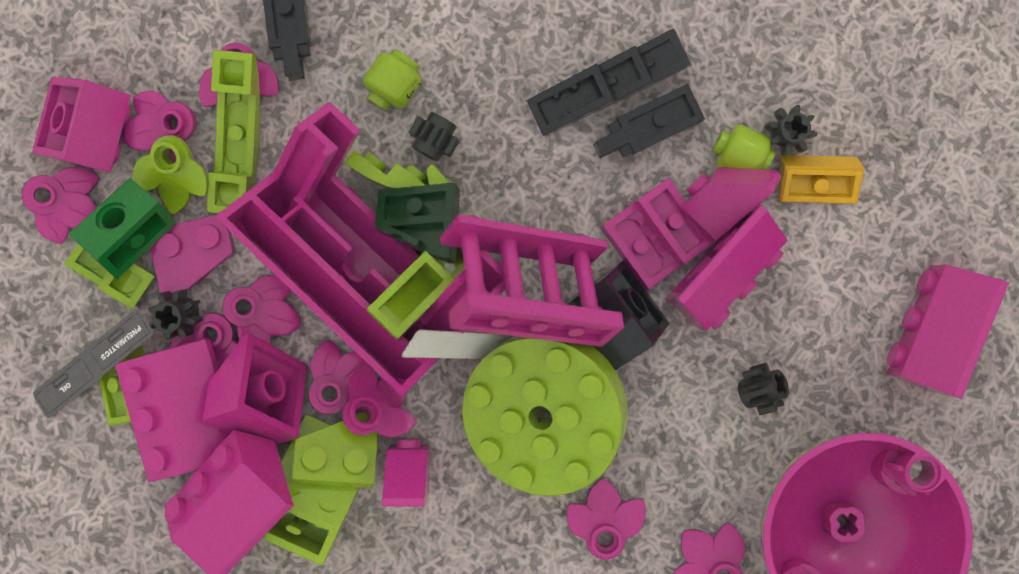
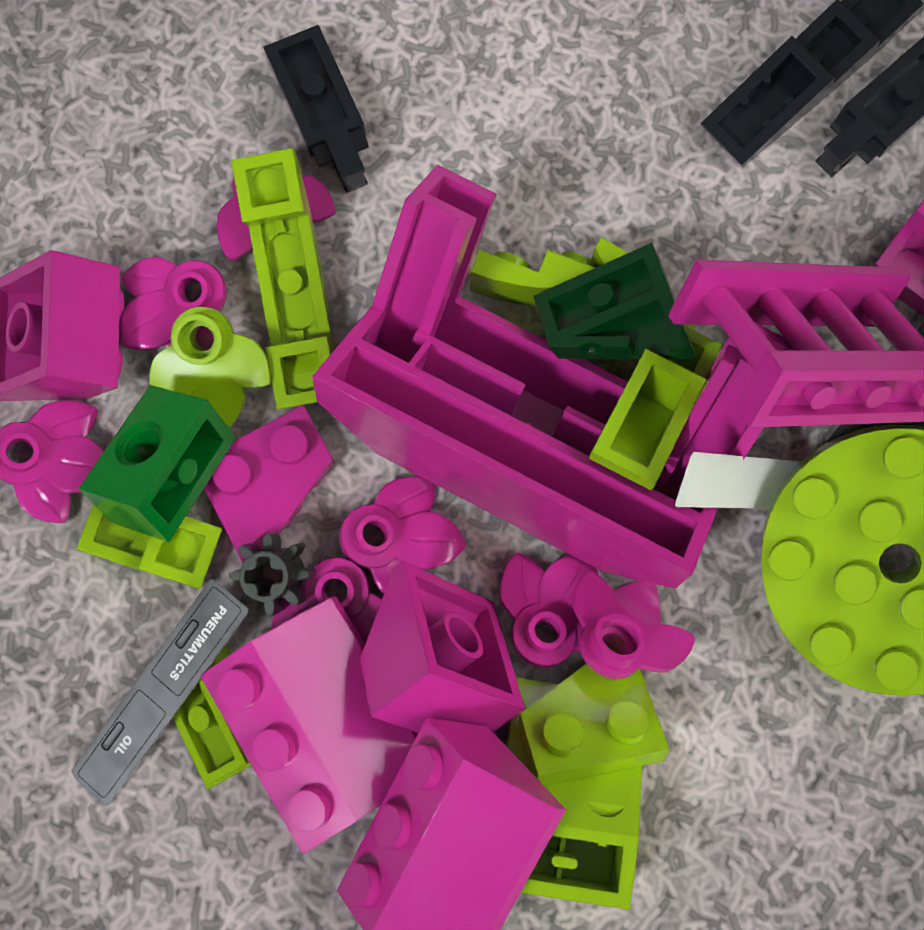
camera: 15 degrees left, 10 degrees down
lime head [362,49,422,112] -> none
dark pink slope [382,438,430,507] -> none
pearl dark grey gear [408,112,459,162] -> none

